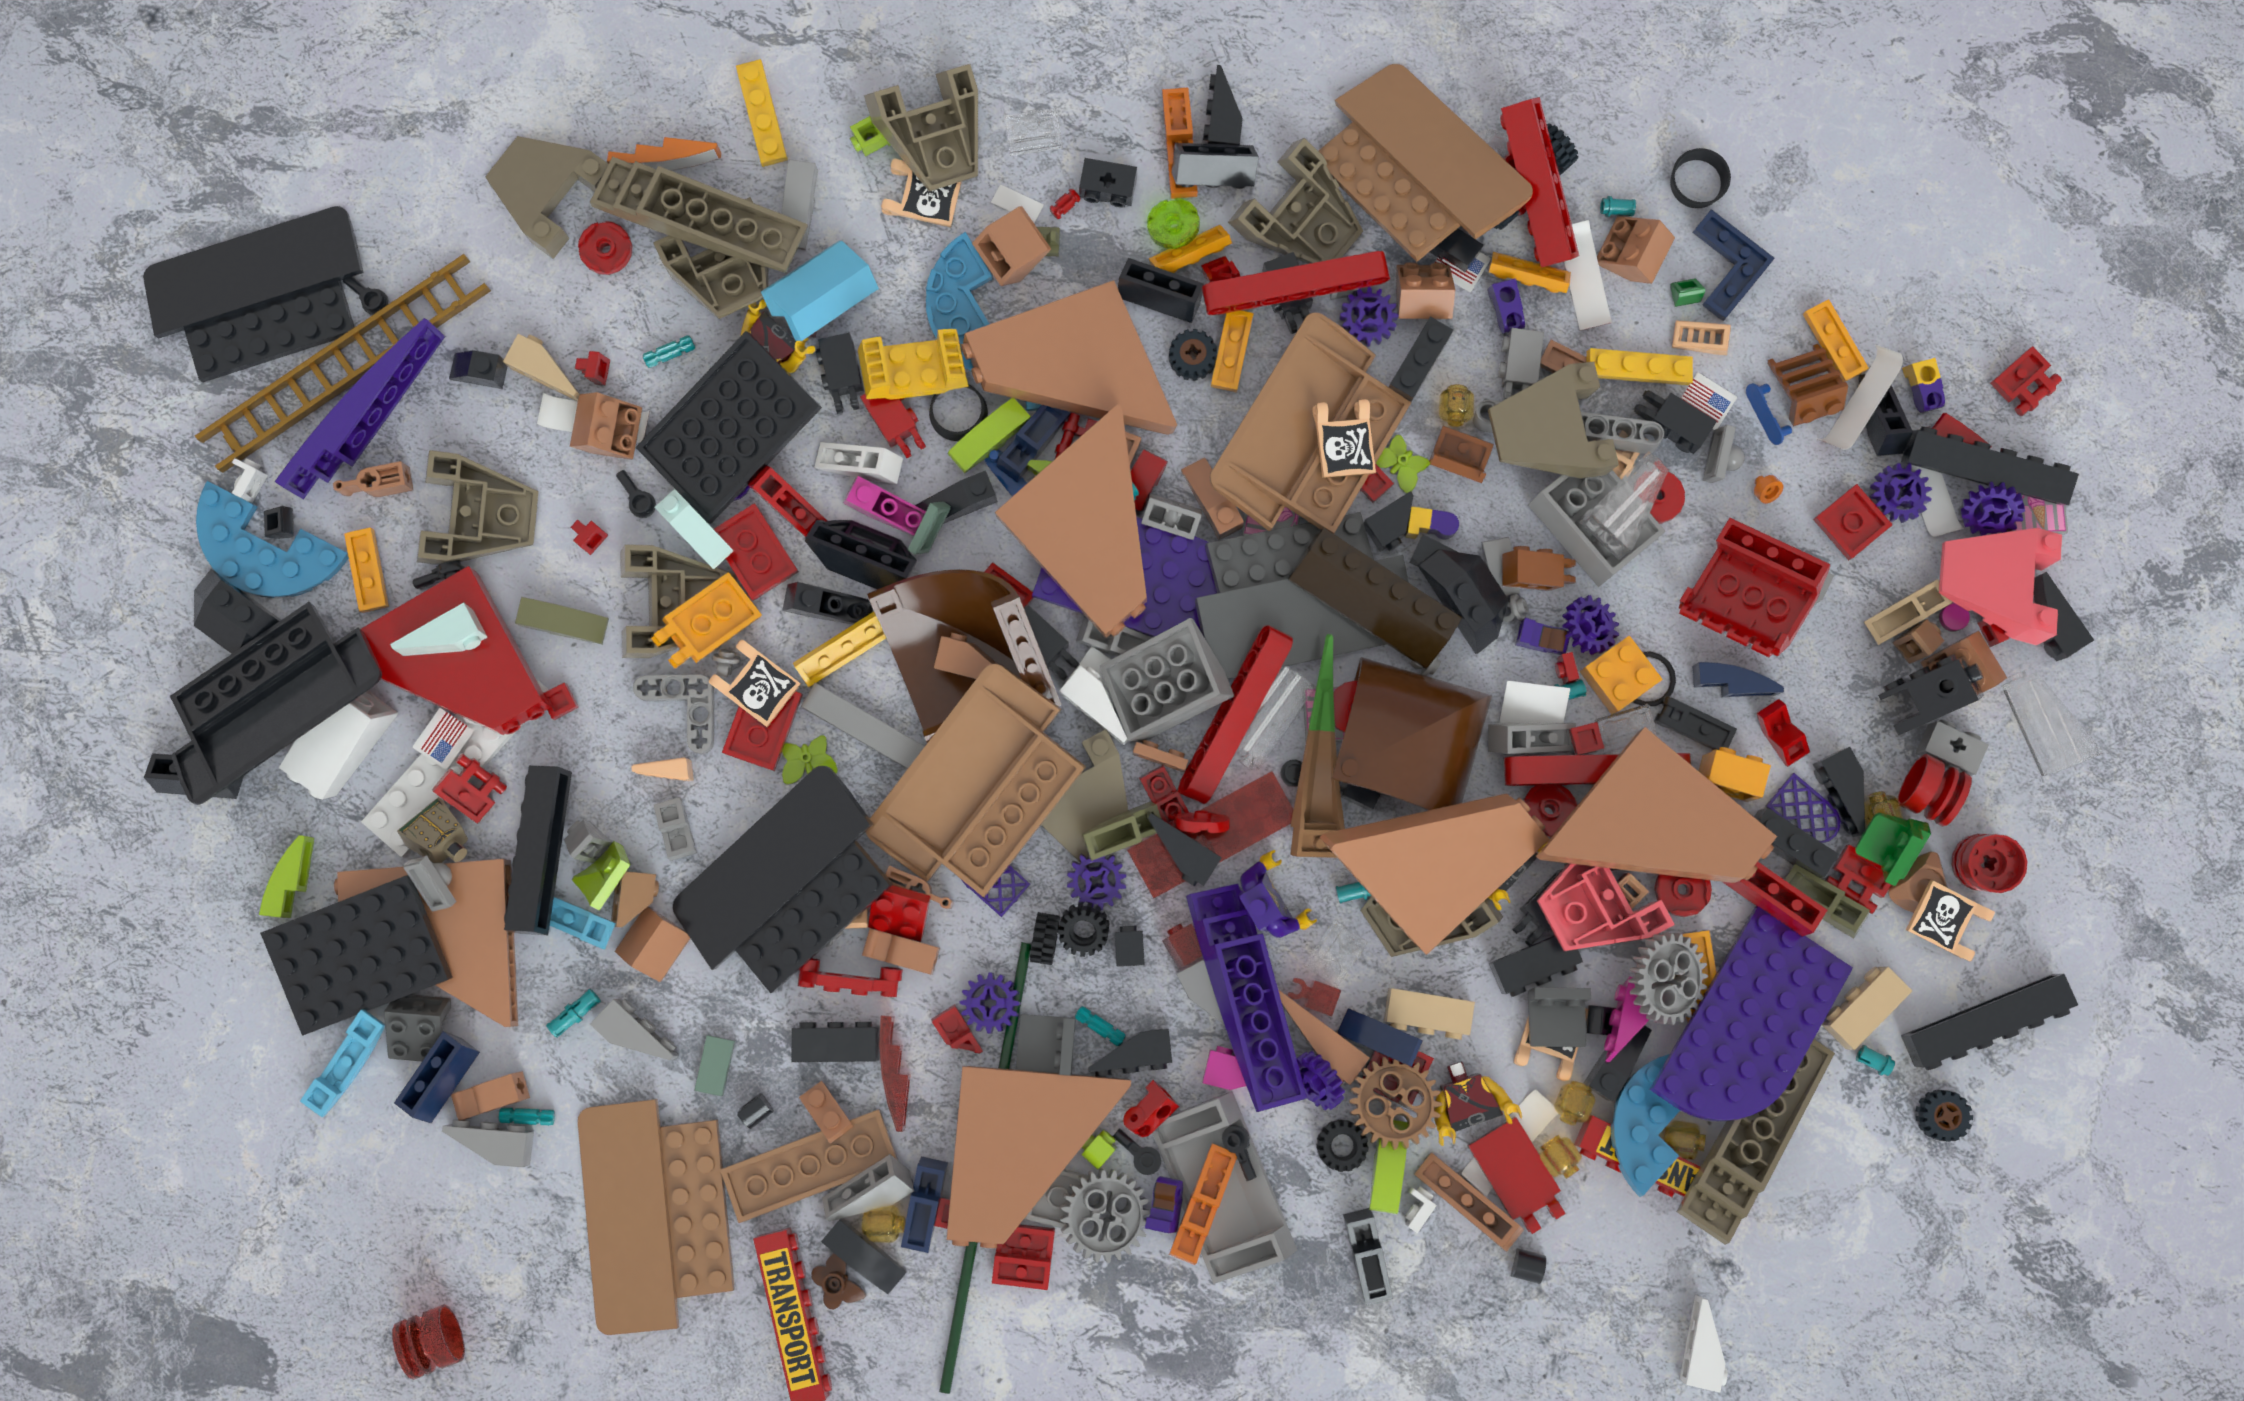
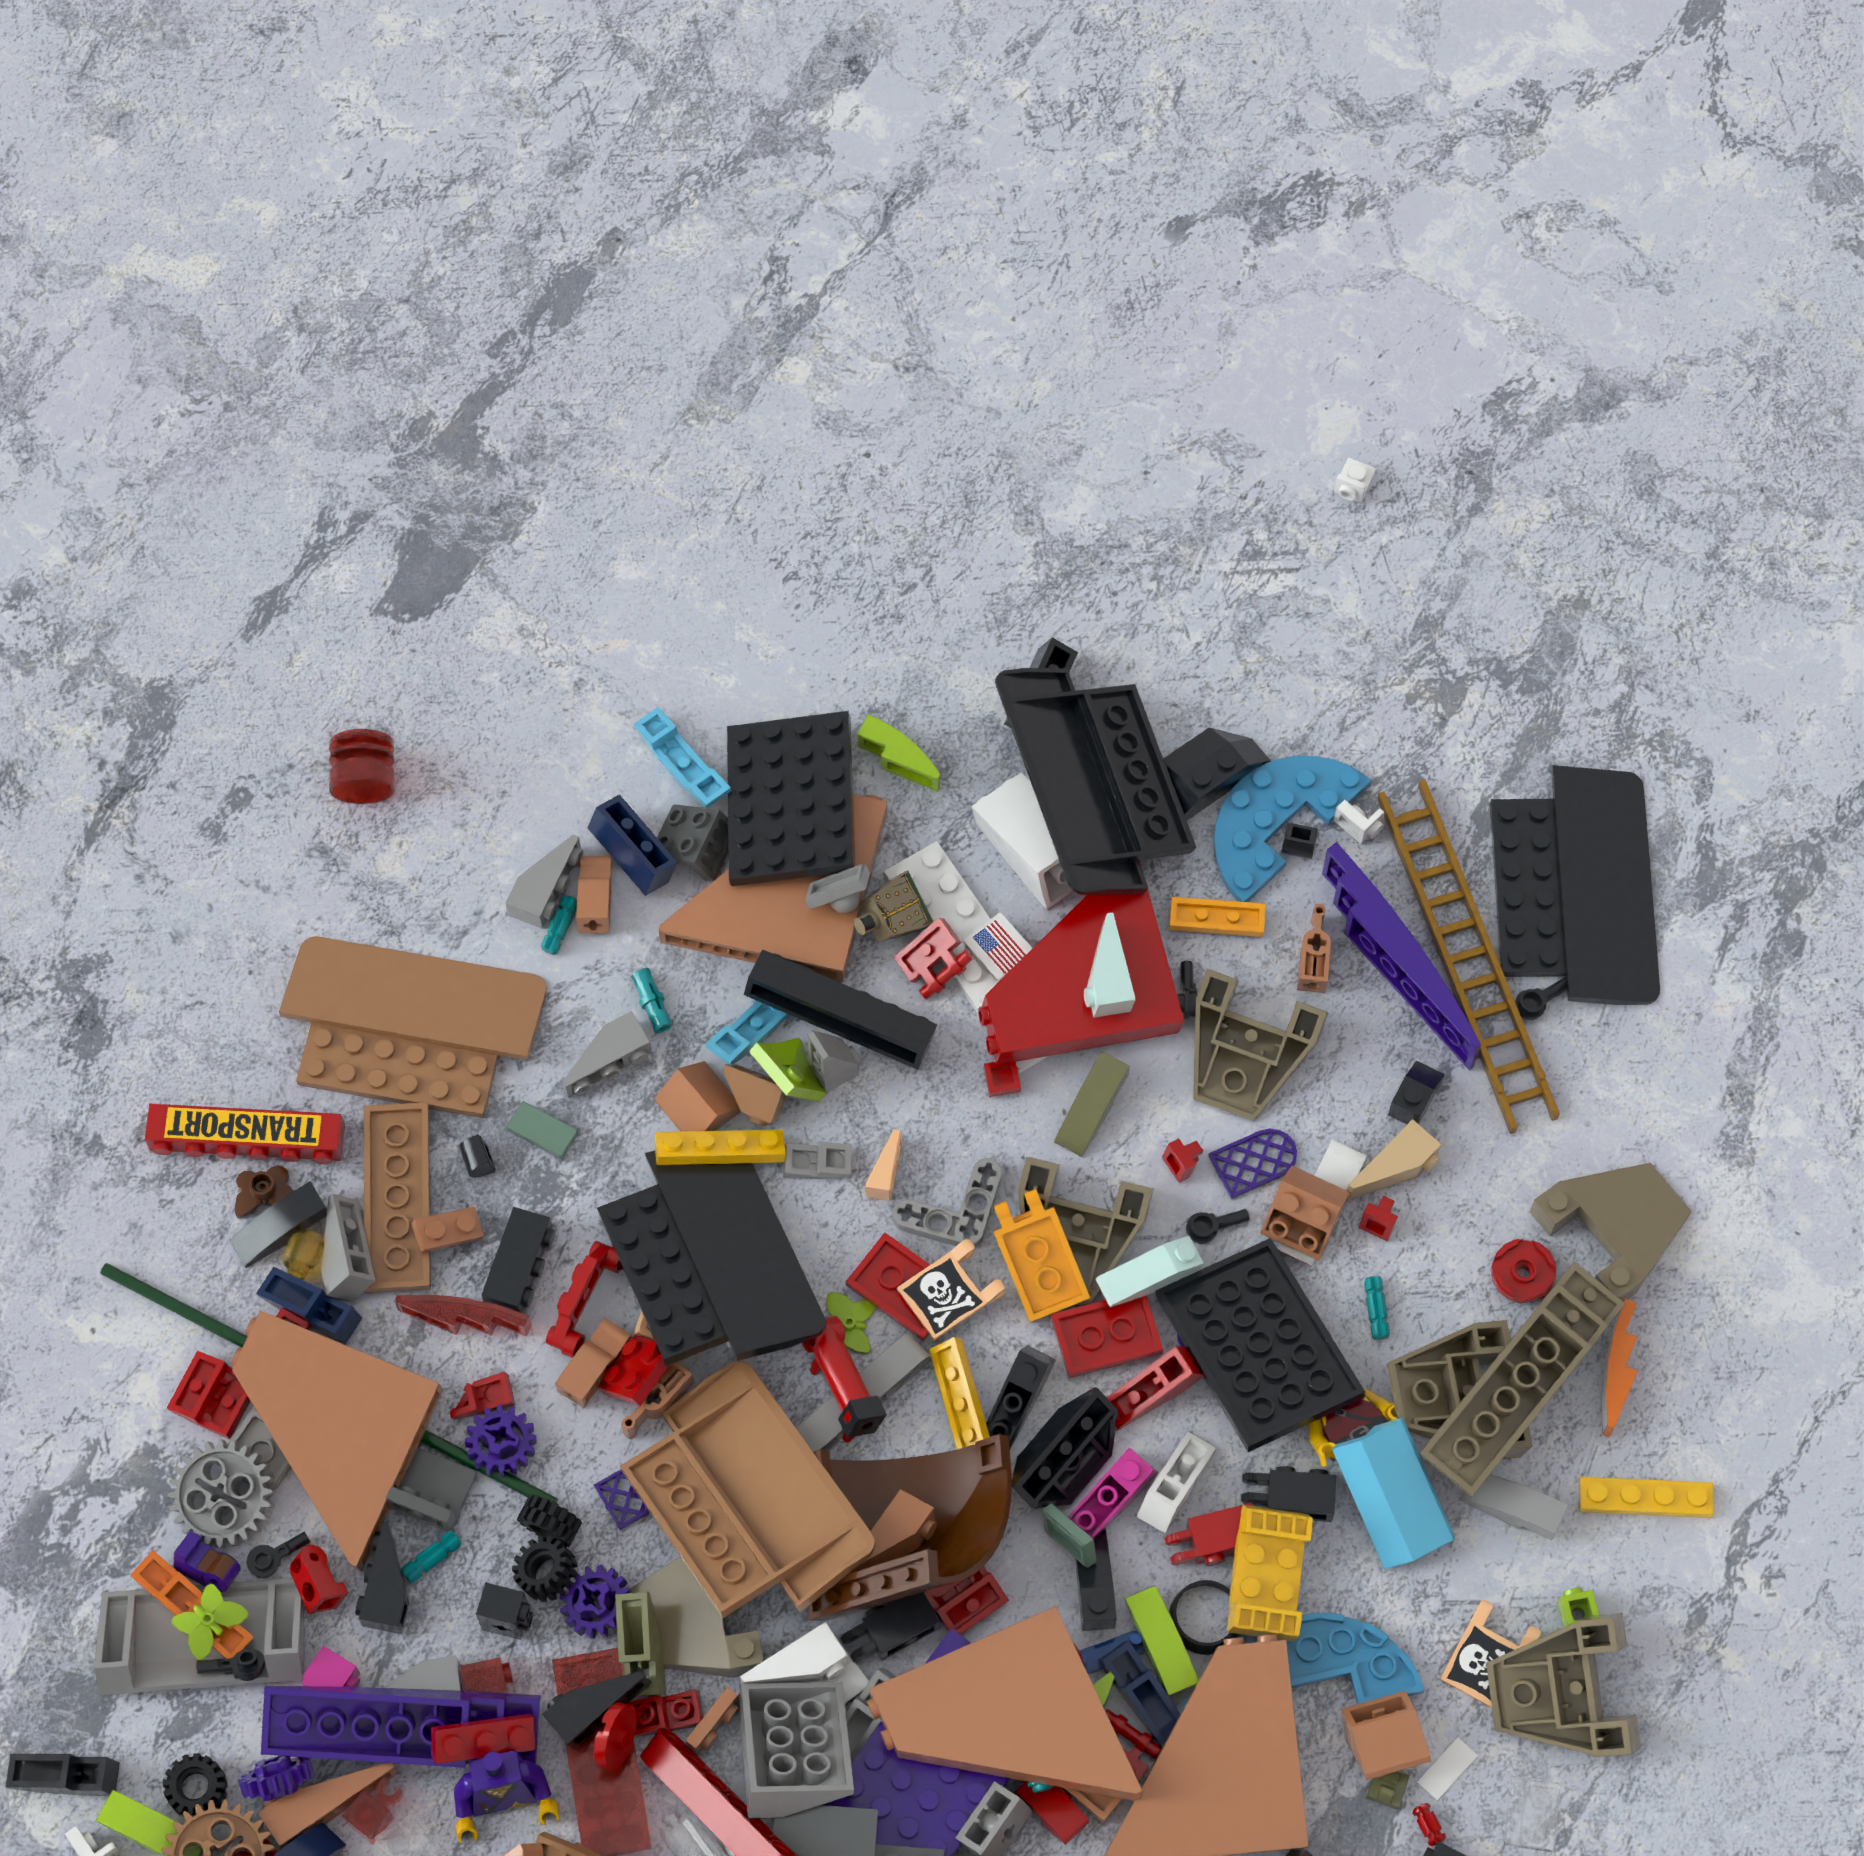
camera: 105 degrees right, 15 degrees down
light grey plate [712,649,740,677] -> none
lime plate [1081,1129,1117,1170] -> none
none -> lime piece [171,1584,248,1660]
none -> red plate [431,1714,535,1764]
none -> yellow plate [654,1129,786,1165]
none -> red piece [802,1316,887,1443]
none -> dark purple window [1208,1128,1297,1199]

